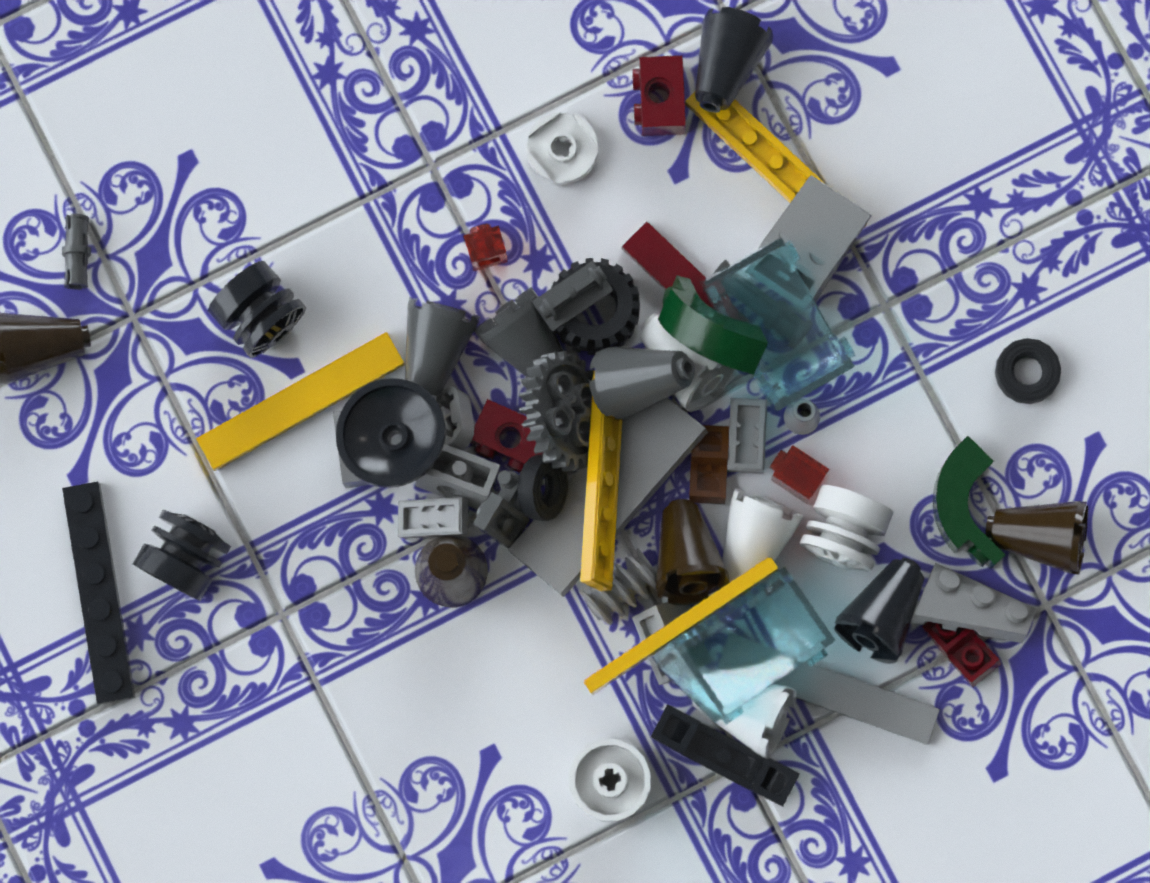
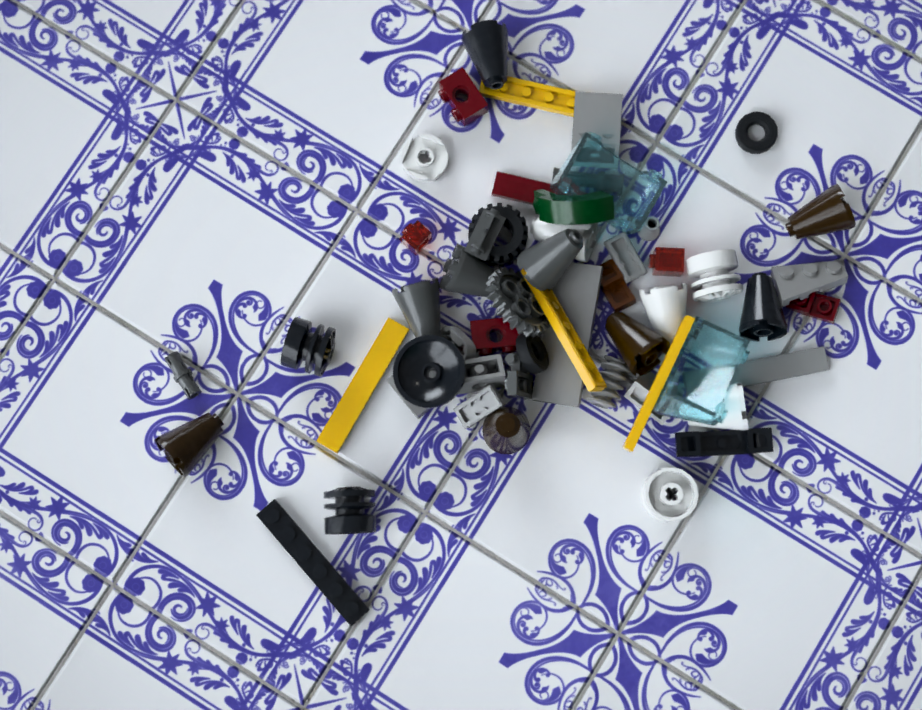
camera: 35 degrees left, 0 degrees up
dark green arch [933,436,1005,569] -> none

